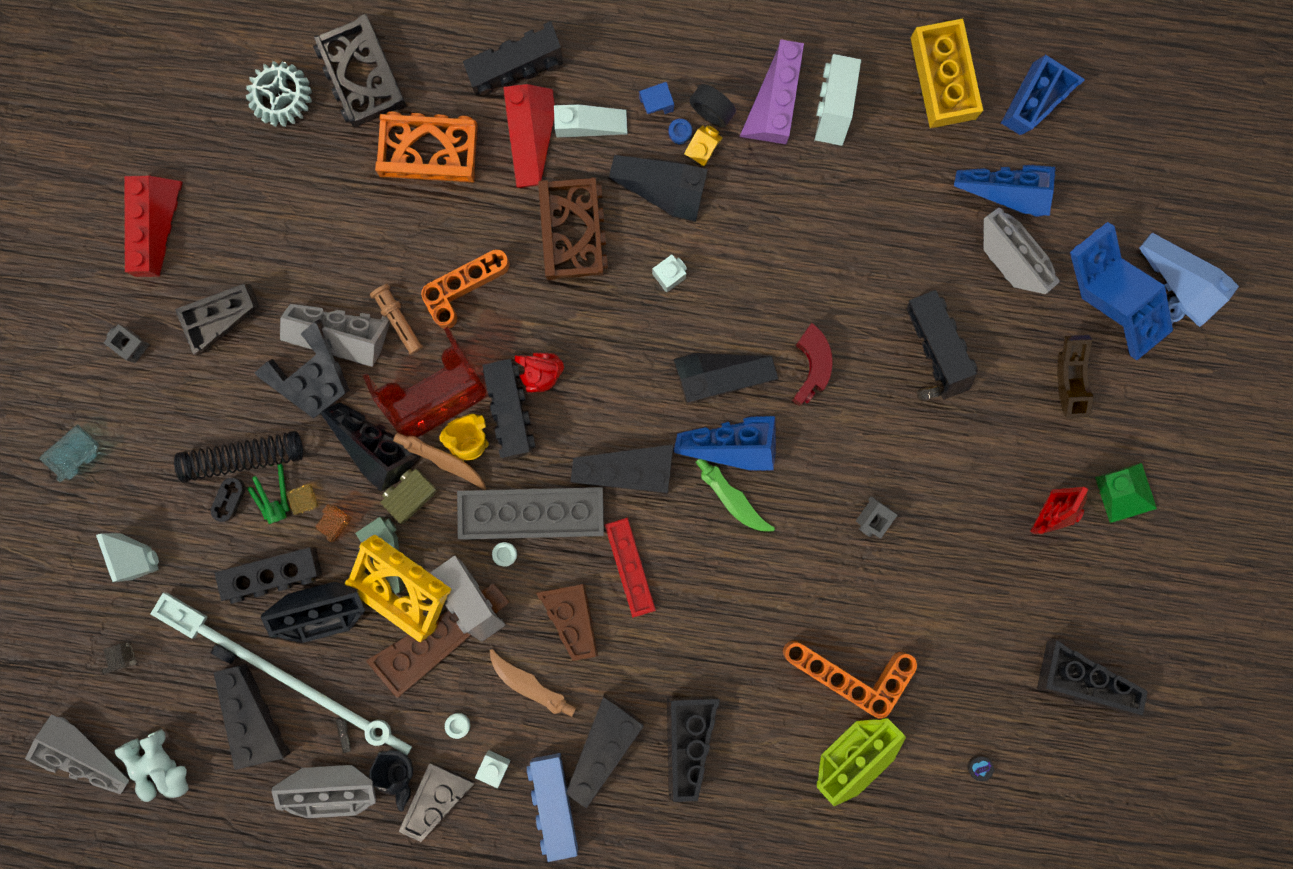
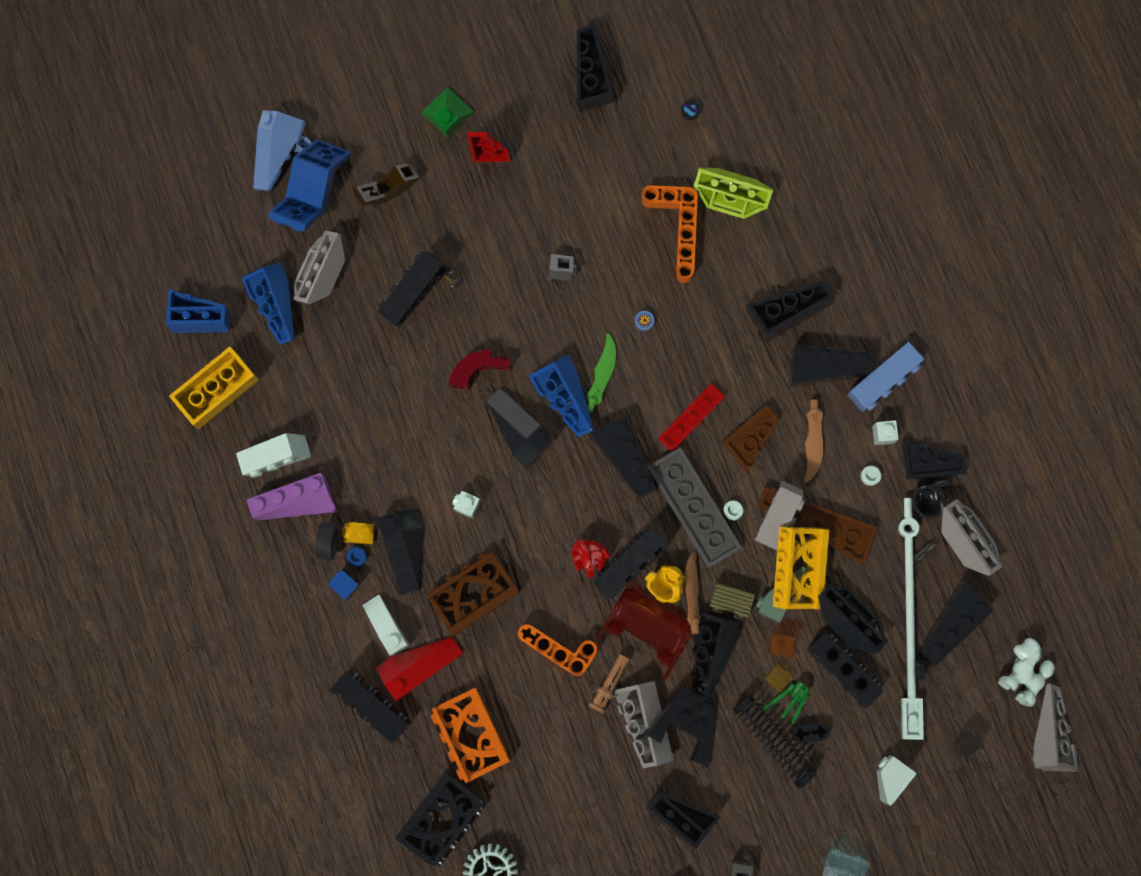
camera: 110 degrees left, 5 degrees down
none -> tile [635,311,654,331]

